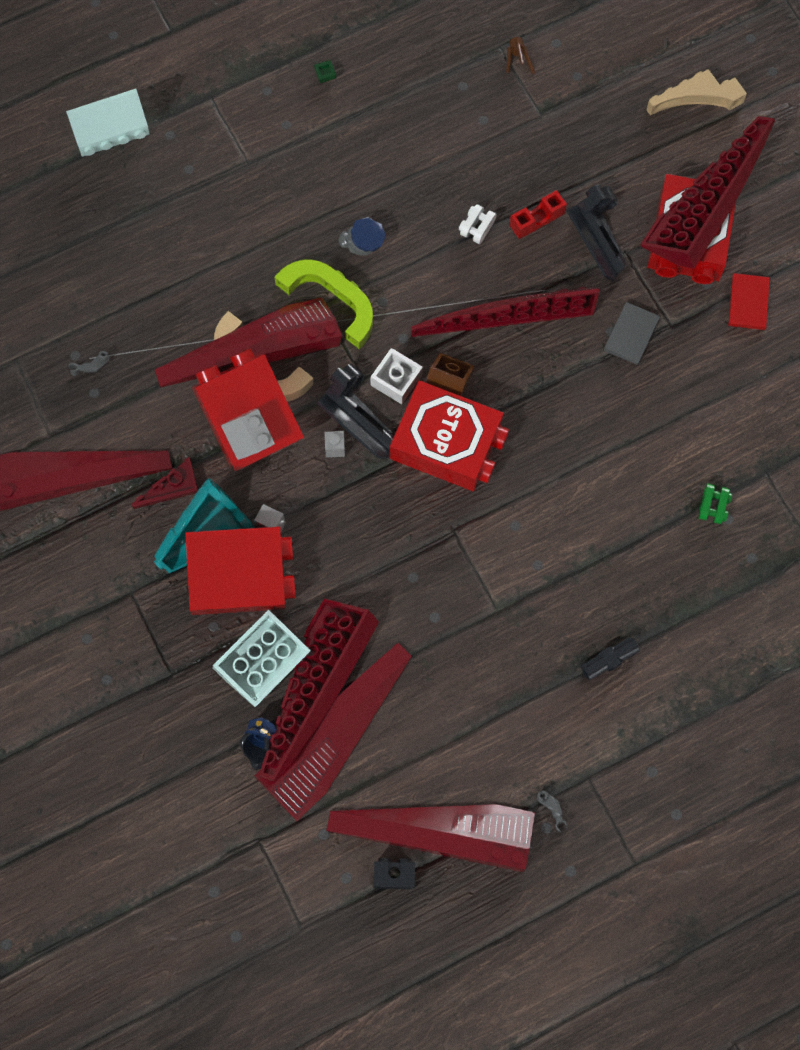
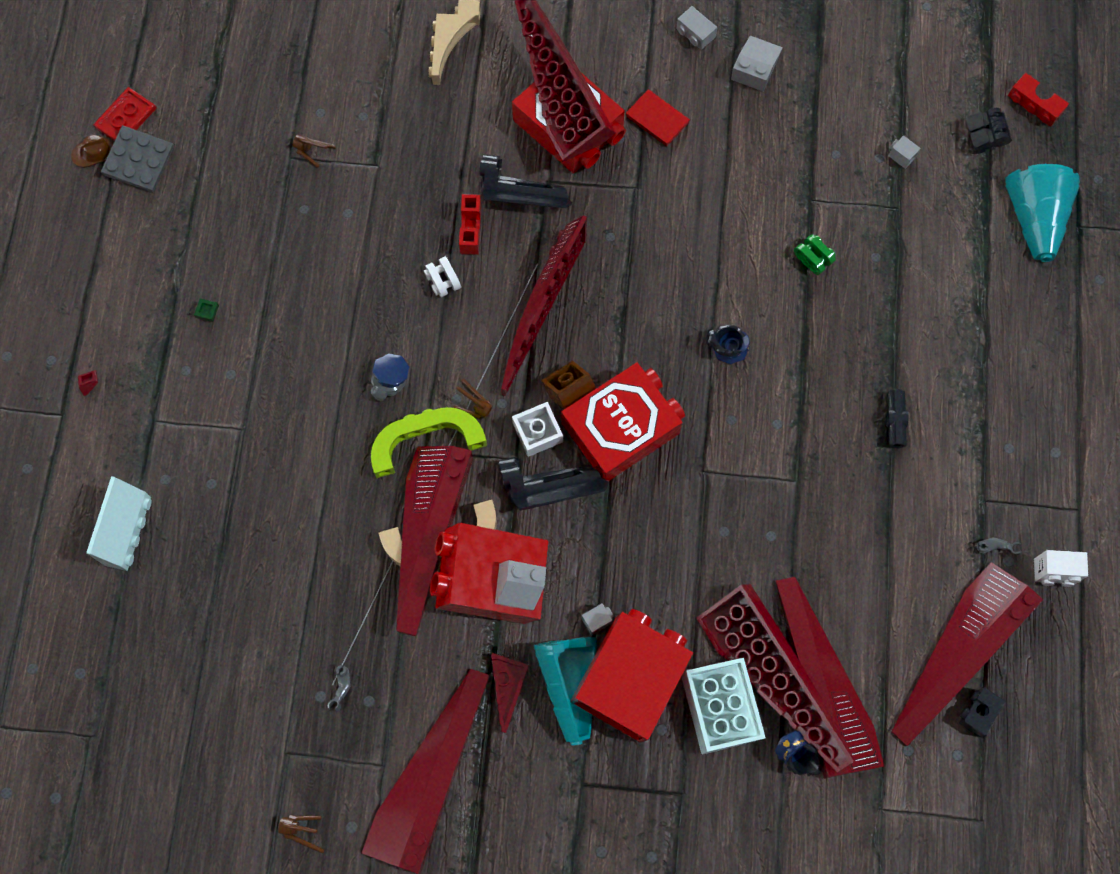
camera: 55 degrees left, 0 degrees up
light grey brick [325,431,345,457] -> none
dark grey tile [604,302,660,365] -> none
none -> dark red slope [78,370,98,396]
none -> reddish brown plant [453,379,493,419]
none -> piece [705,325,750,364]
none -> white brick [1034,550,1088,587]

